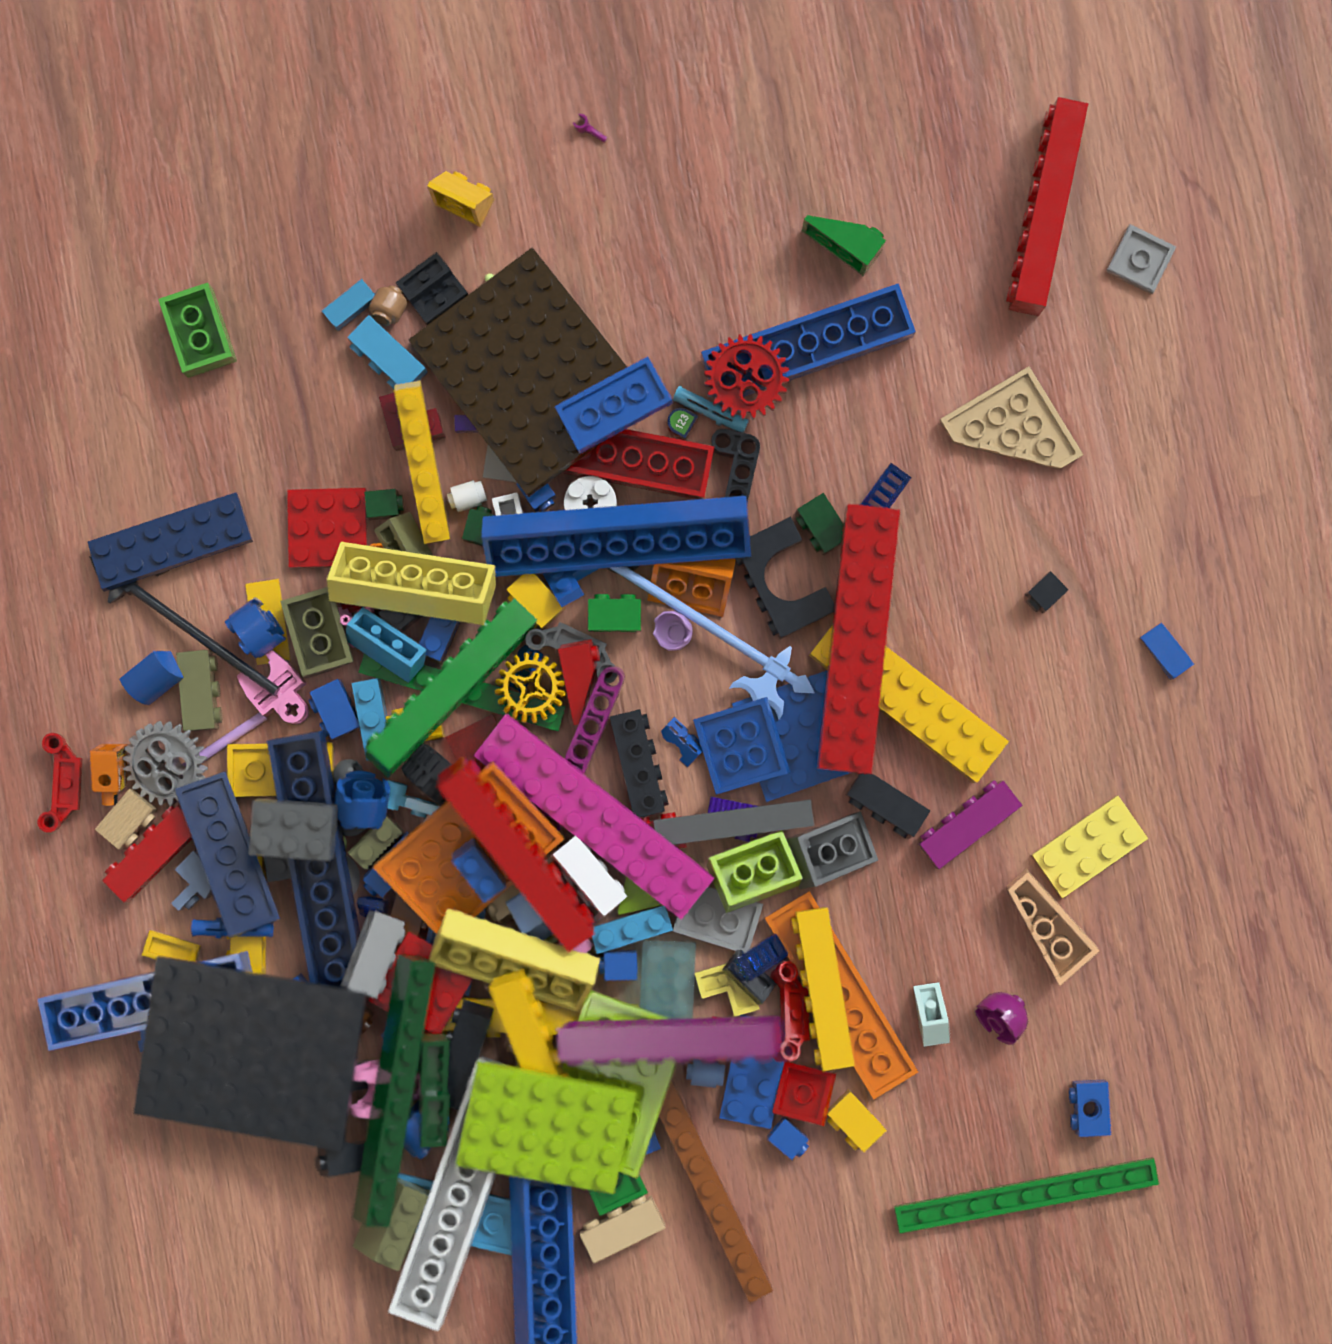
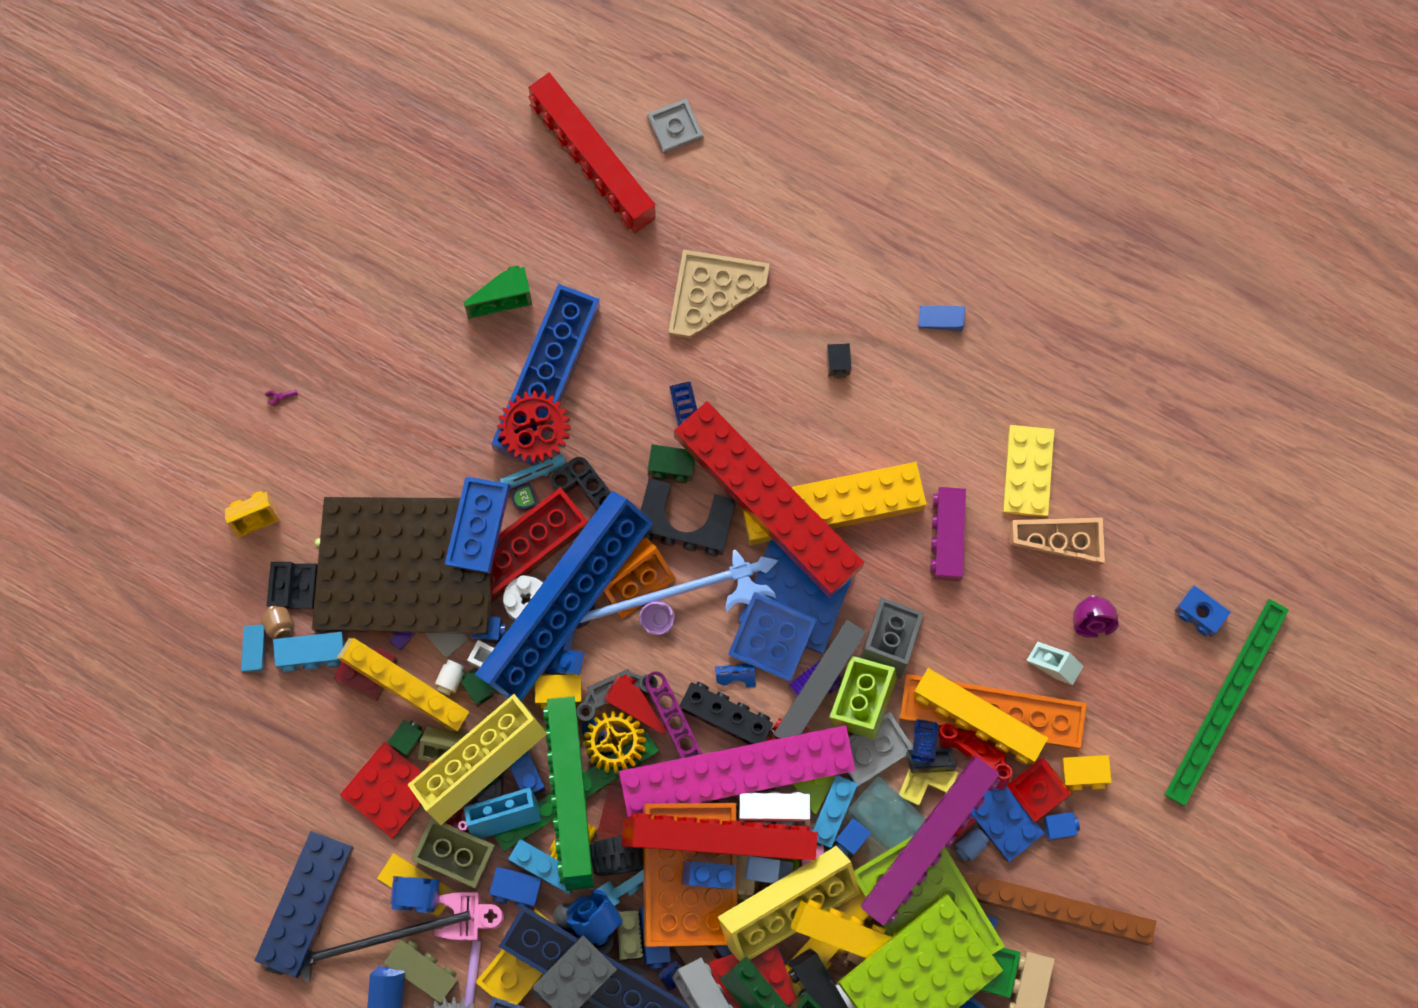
camera: 55 degrees left, 10 degrees down
bright green brick [158,282,237,378] -> none
green brick [588,594,641,632] -> none
black brick [846,773,931,839] -> none

